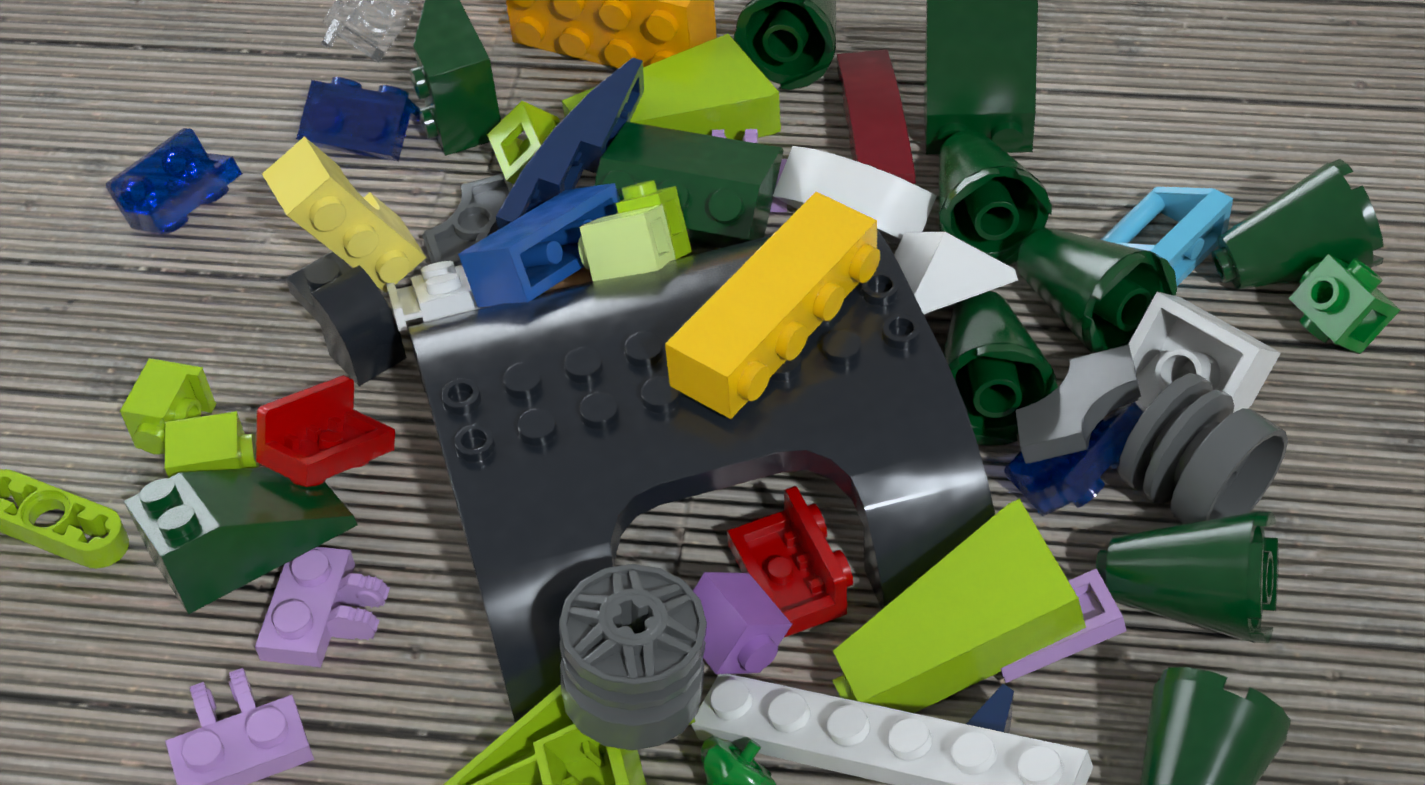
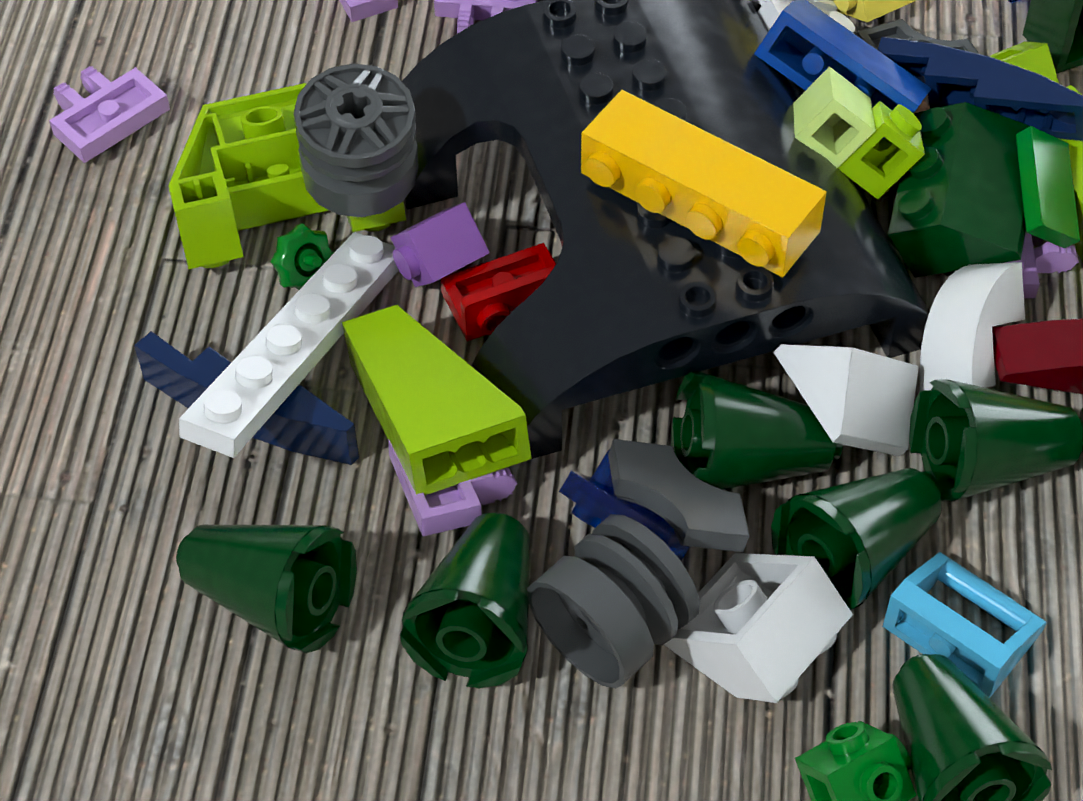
camera: 85 degrees right, 5 degrees up
none -> green tile [1016,126,1080,248]

